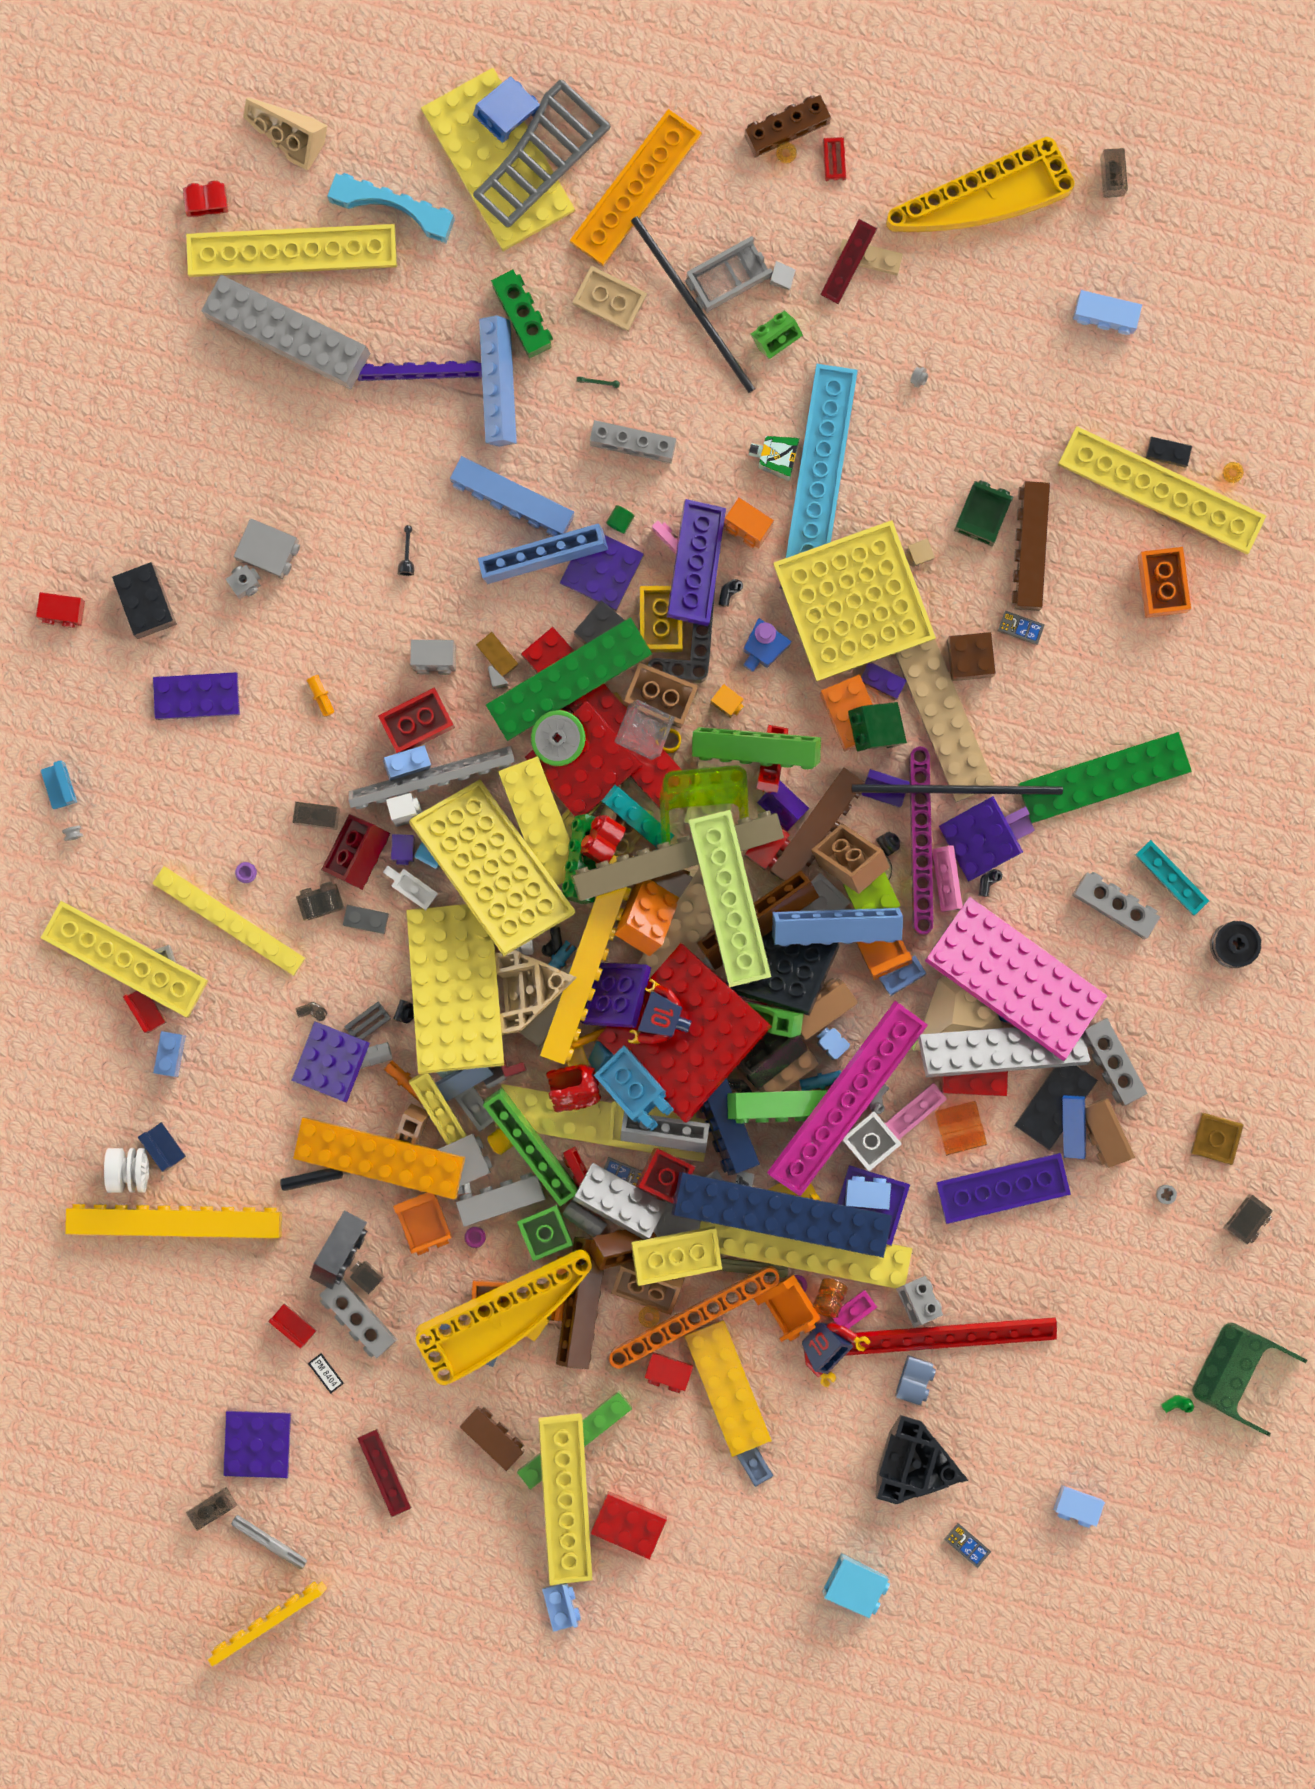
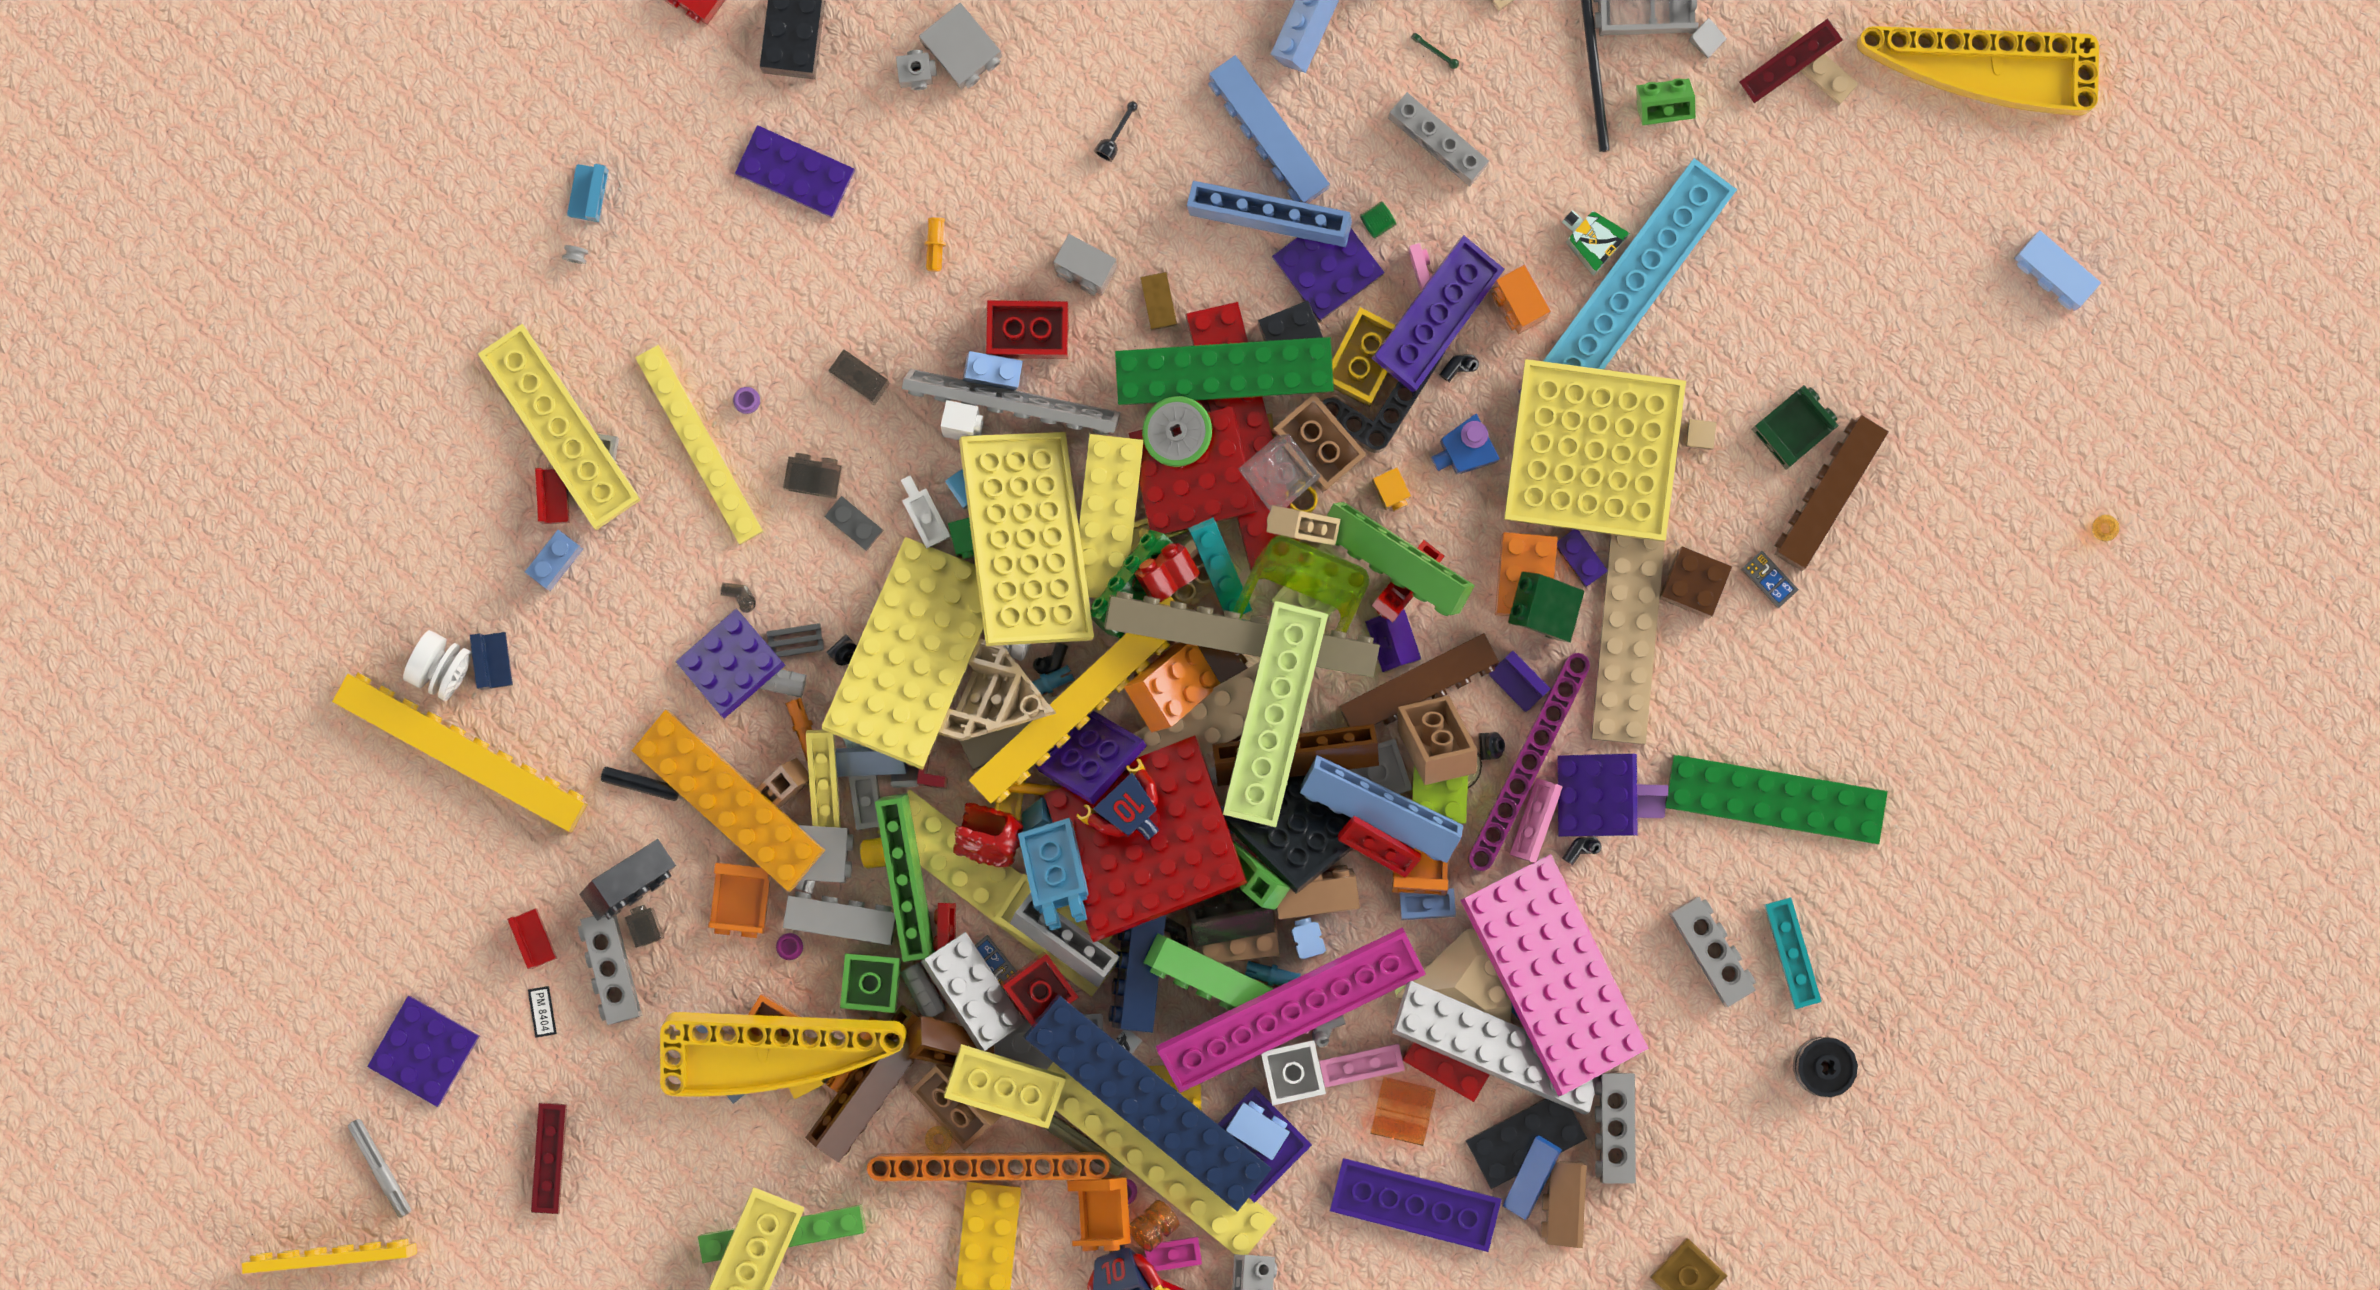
camera: 25 degrees right, 0 degrees up
clear smoke brick [186,1487,237,1531] -> none
dark red slope [321,814,391,890] -> none
dark purple brick [391,834,415,865] -> none
reddish brown brick [460,1406,525,1471] -> none
light grey slope [488,665,509,689] -> none
red brick [645,1352,693,1393] -> none
red brick [744,829,791,871] -> none
black piece [851,784,1063,795] -> none
light grey plate [911,367,928,388] -> none
light yellow plate [1058,426,1266,554] -> none
clear smoke brick [1100,148,1128,198] -> none
orange brick [1137,547,1191,618] -> none
black plate [1146,436,1192,468] -> none
none -> green brick [948,518,974,559]
none -> tan brick [1267,505,1341,546]
none -> red plate [1338,816,1421,878]

